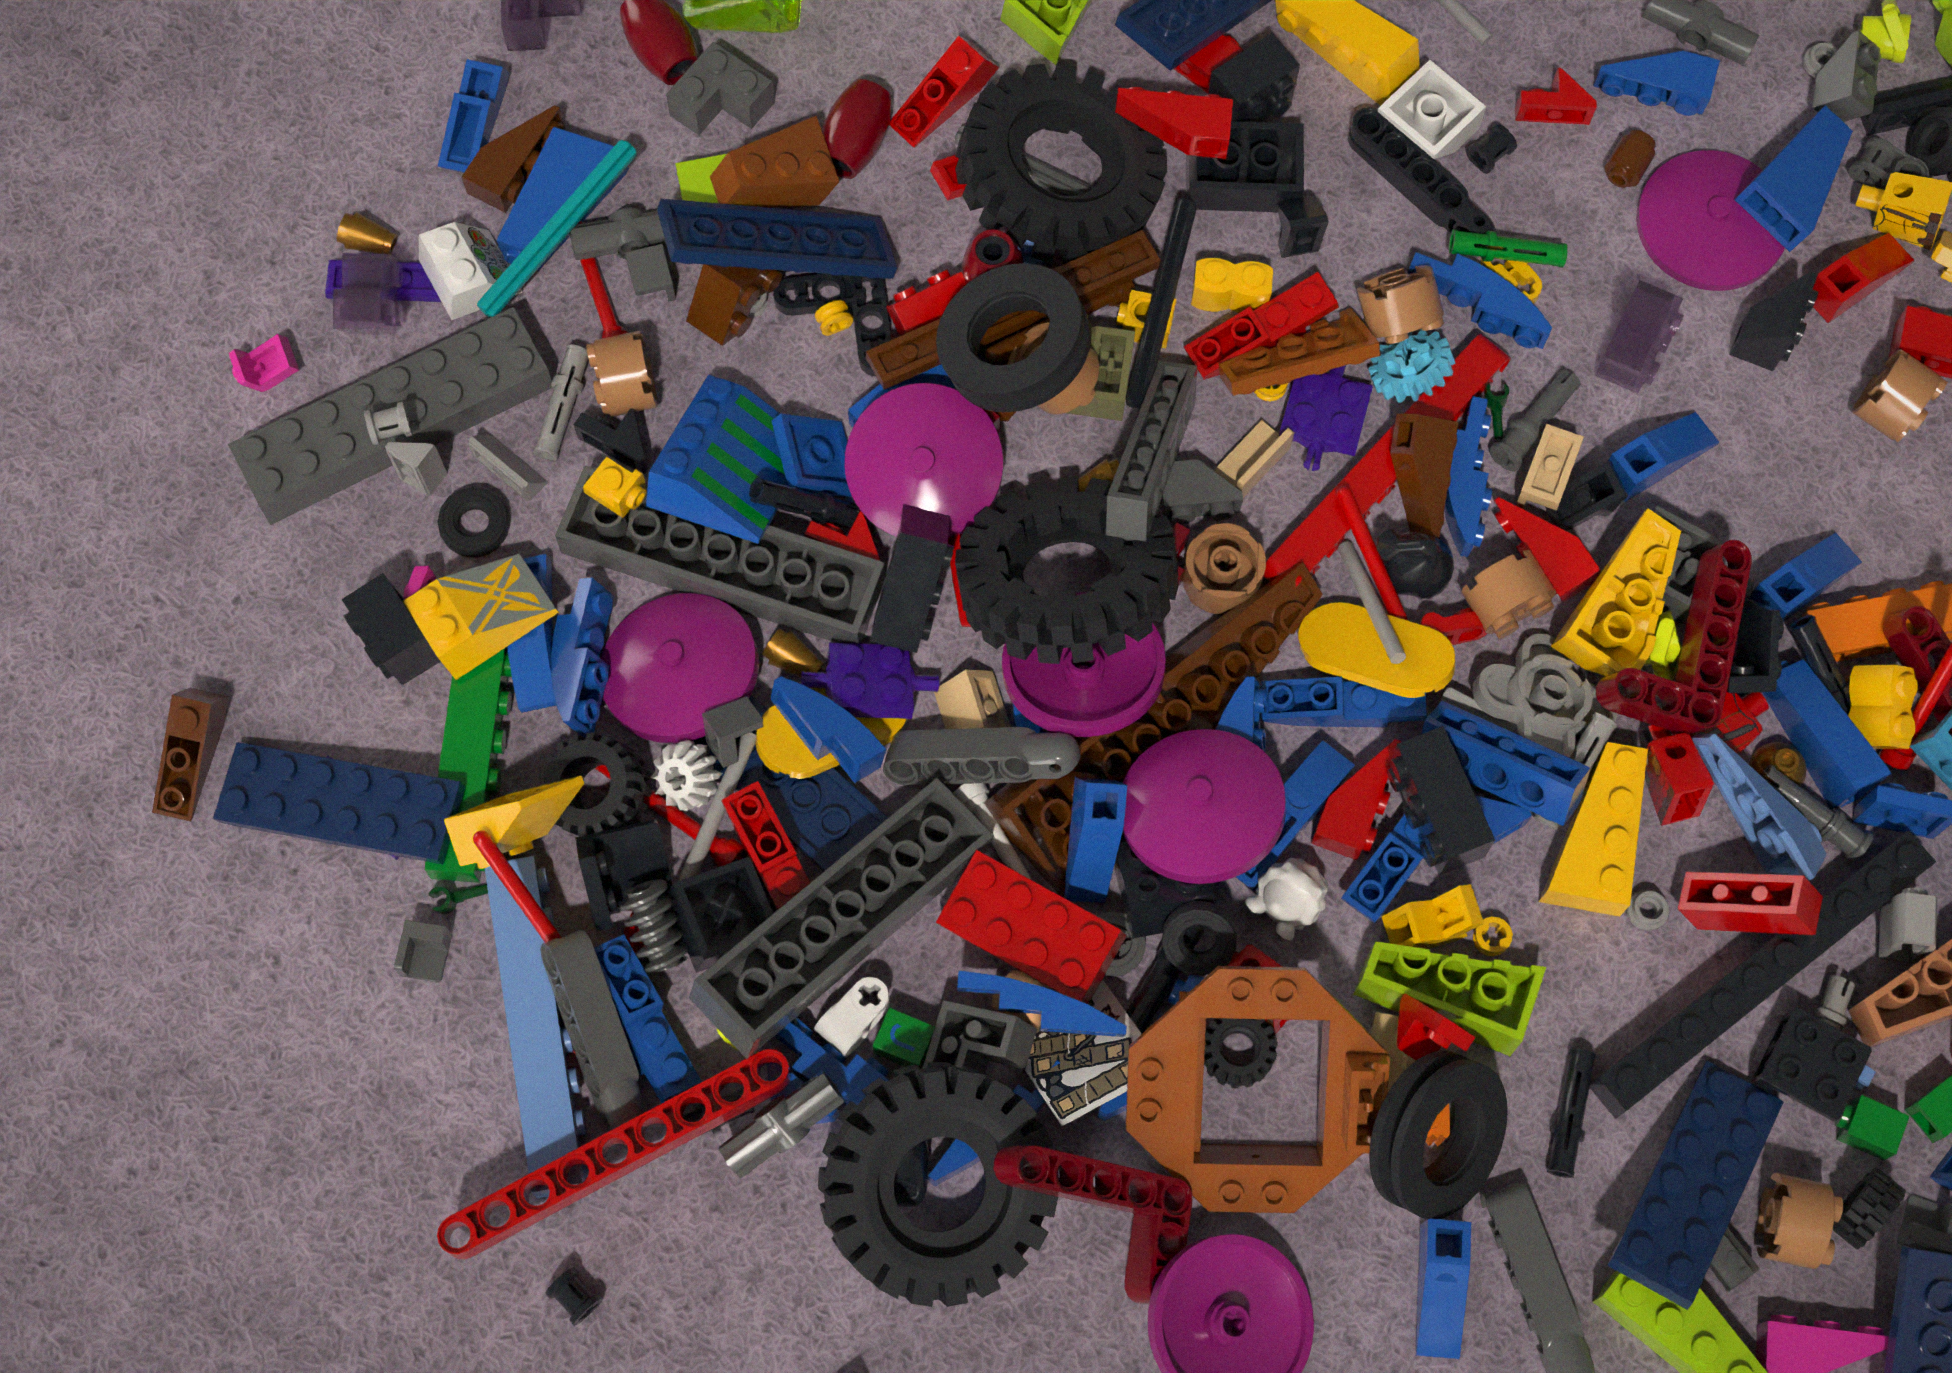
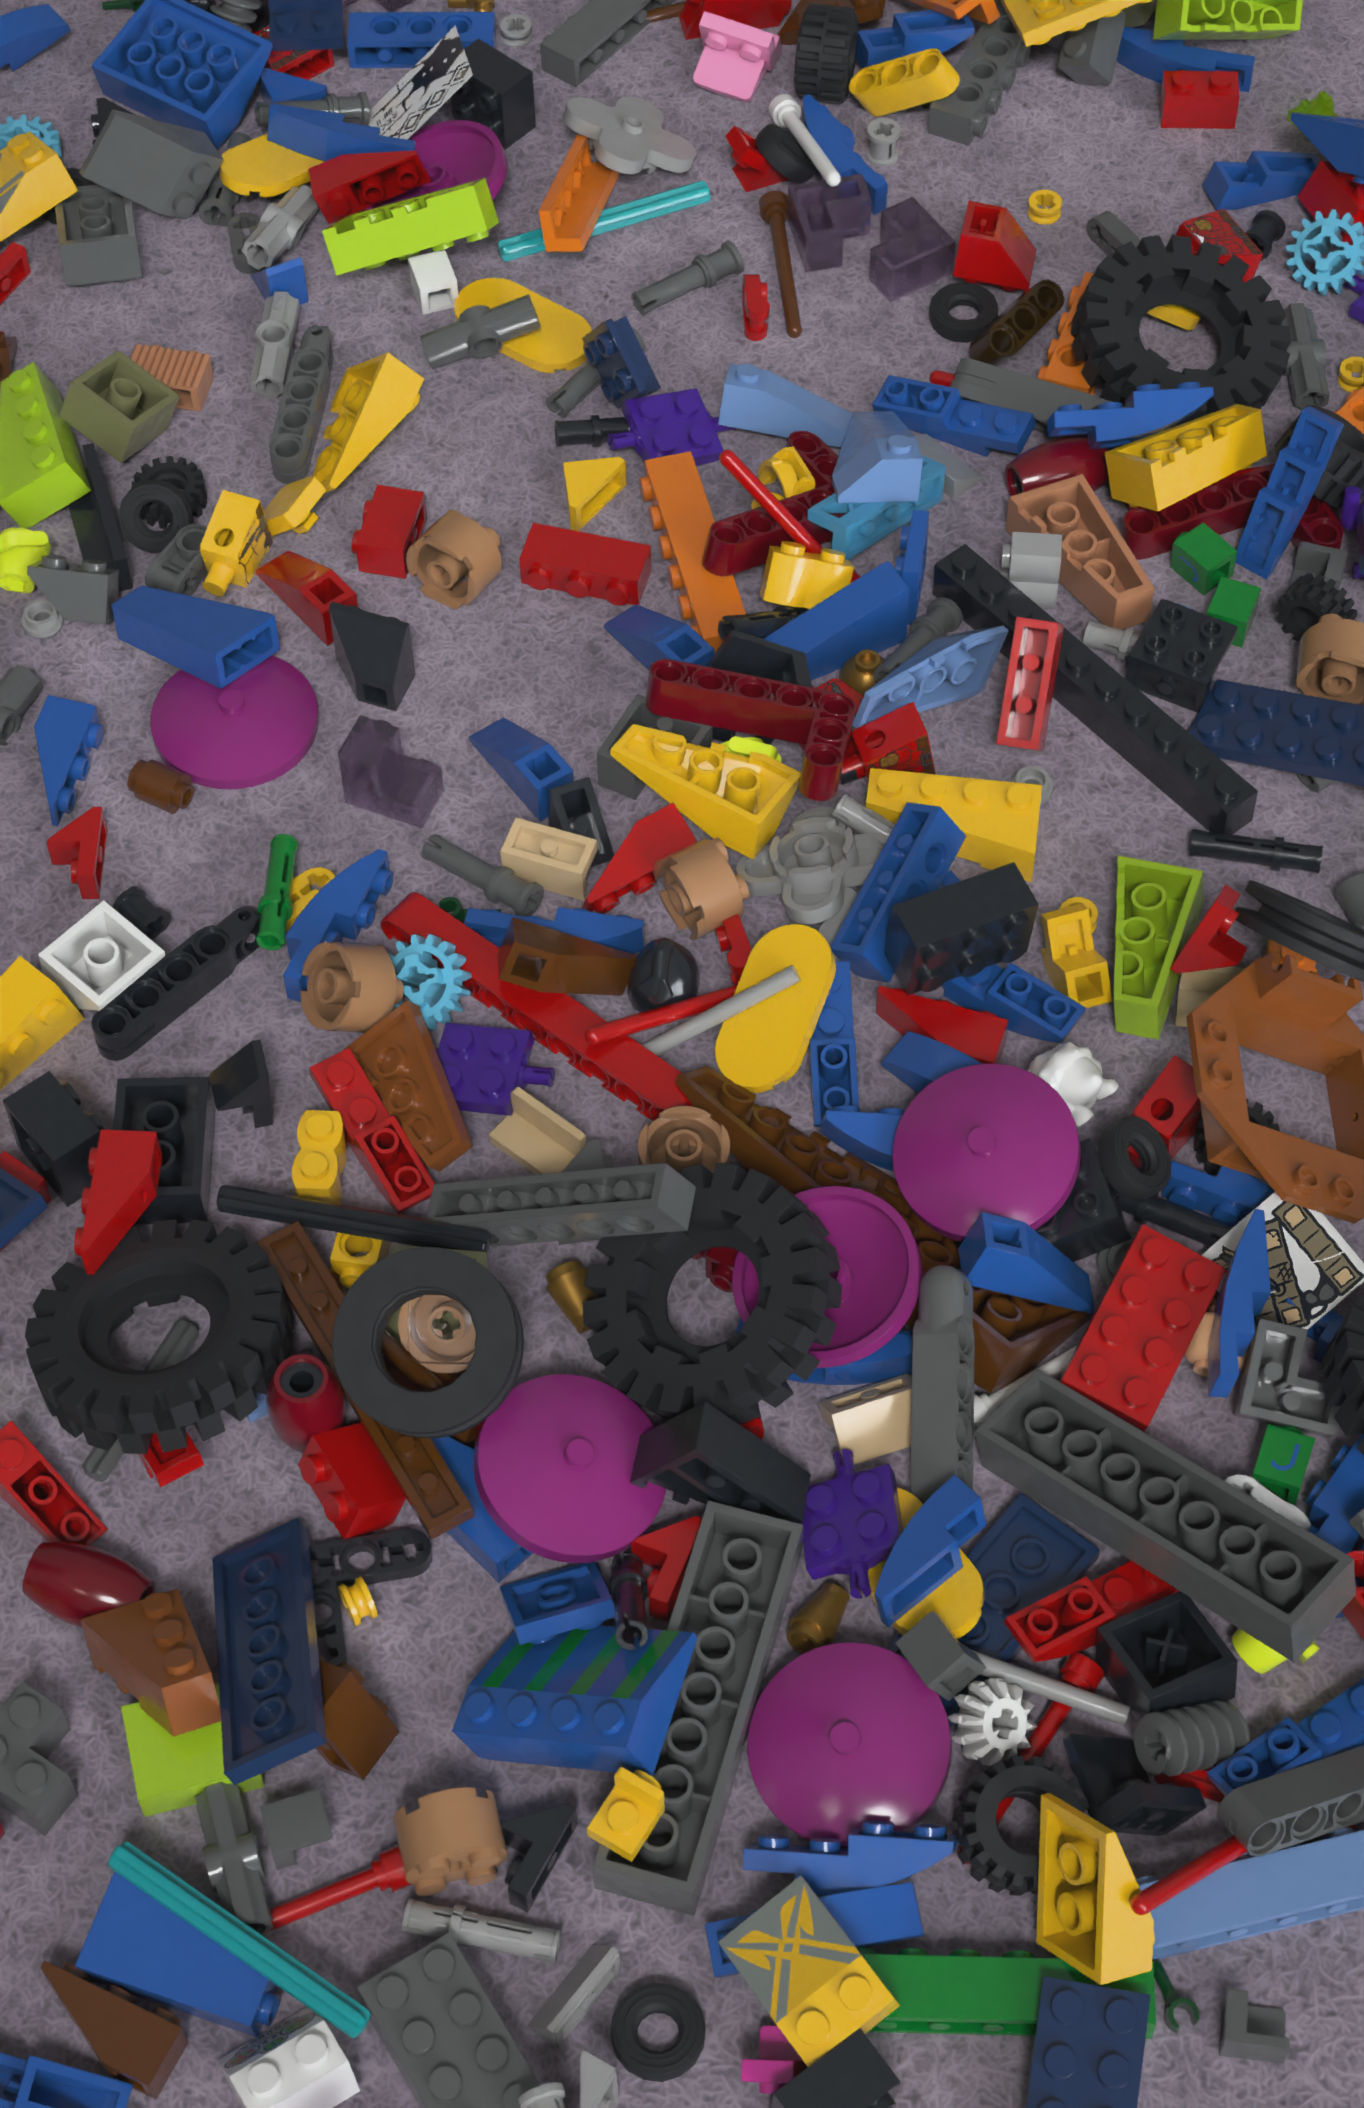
camera: 90 degrees left, 15 degrees down
none -> red brick [519,523,651,606]

